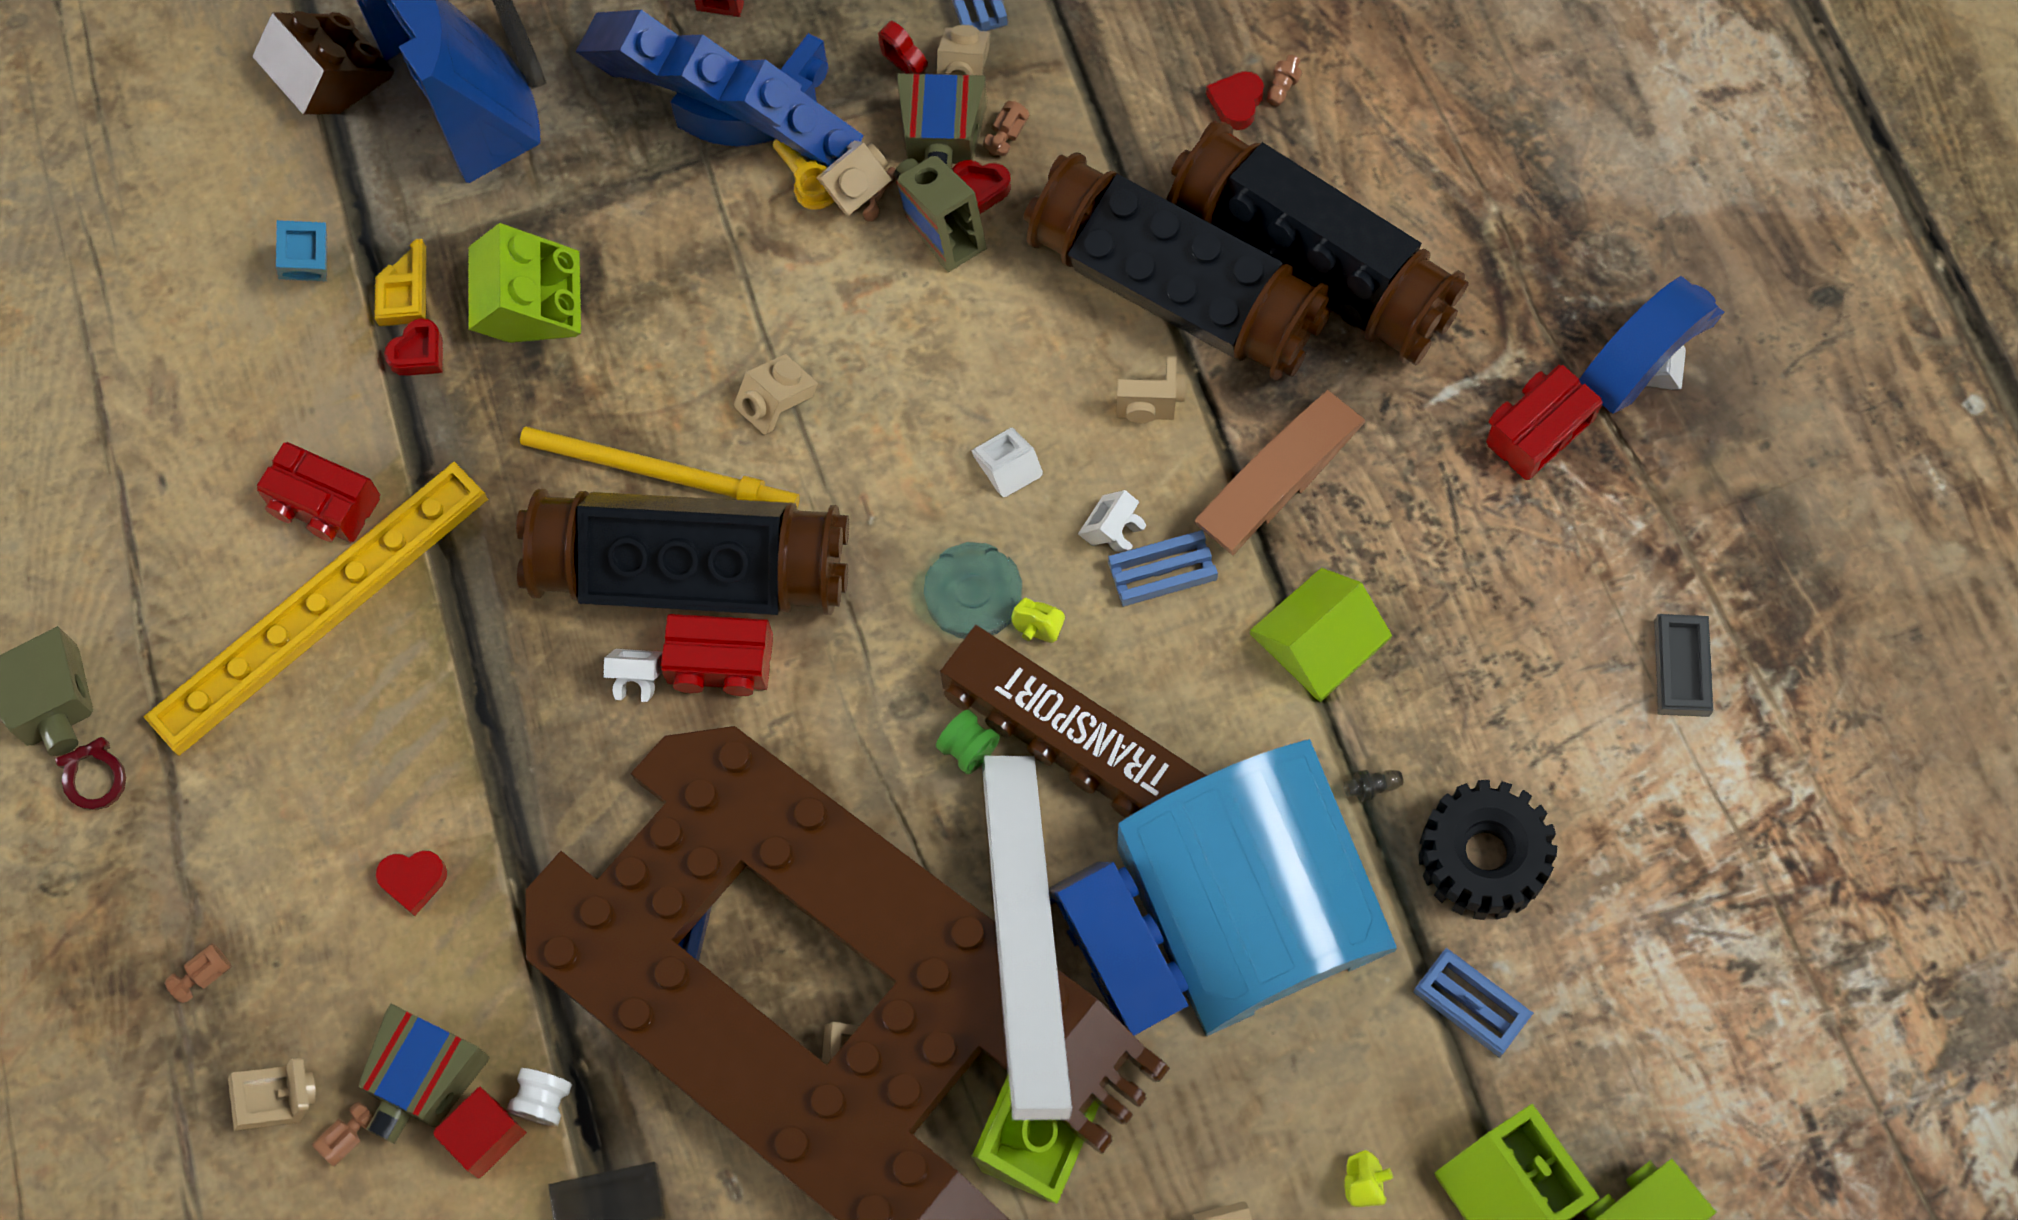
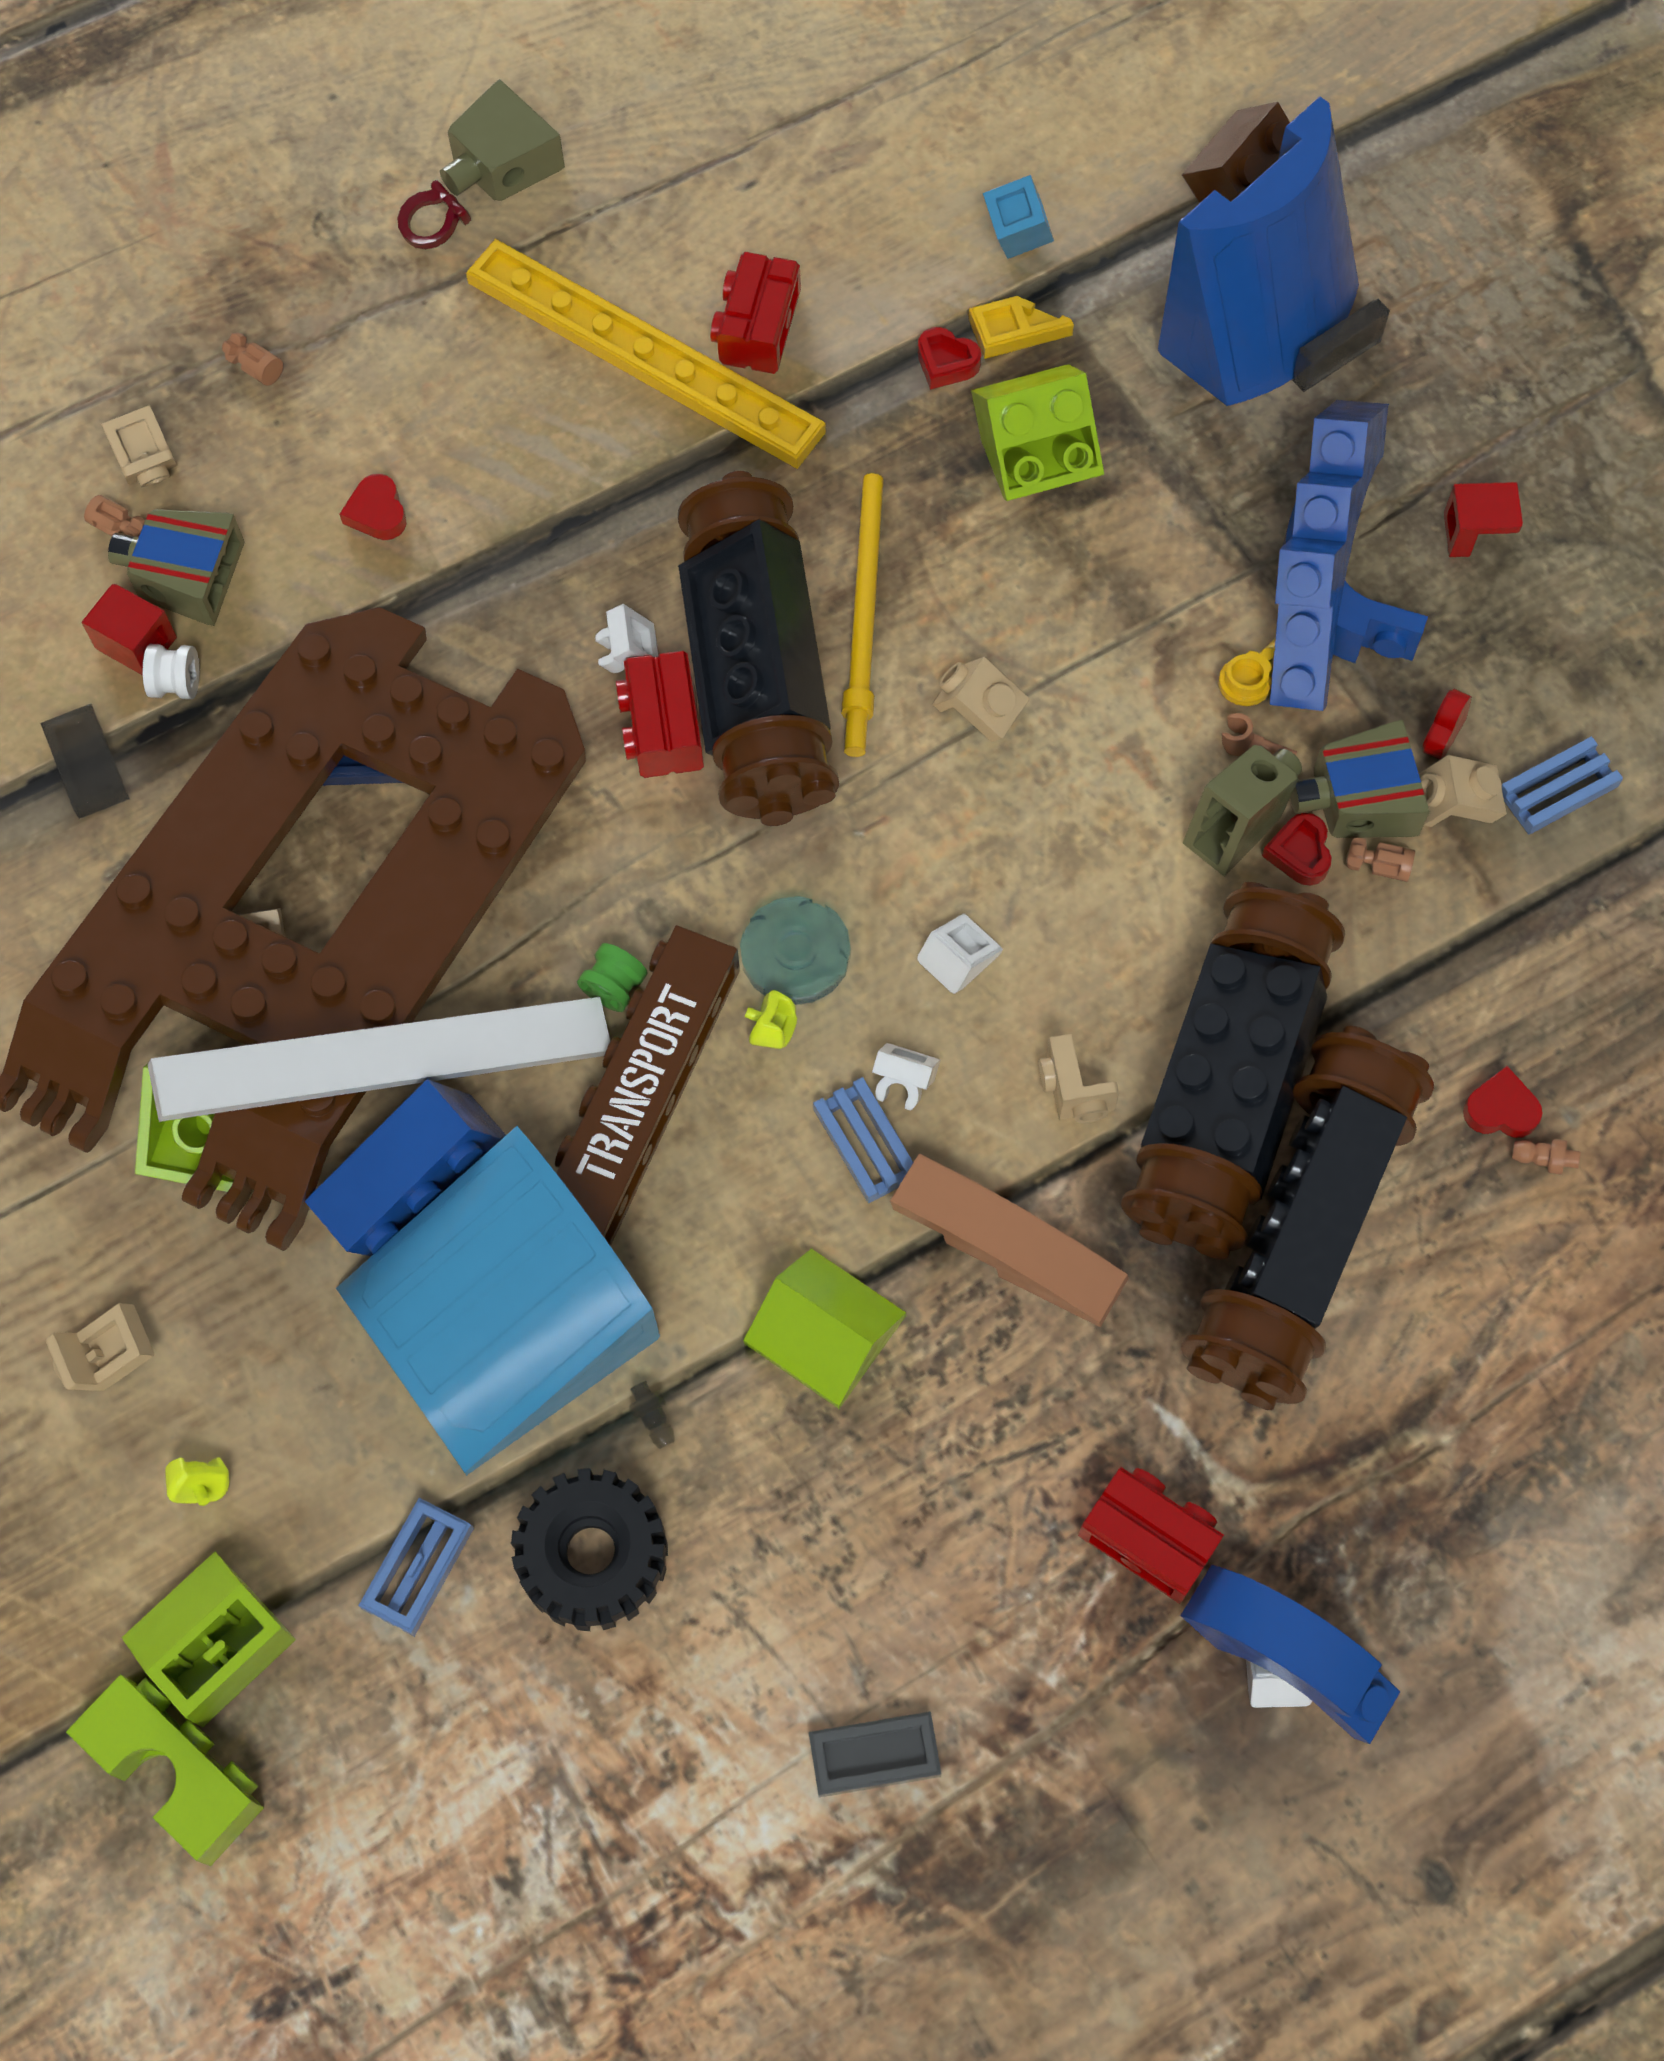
camera: 75 degrees right, 0 degrees up
tan bracket [816,141,892,215] -> none

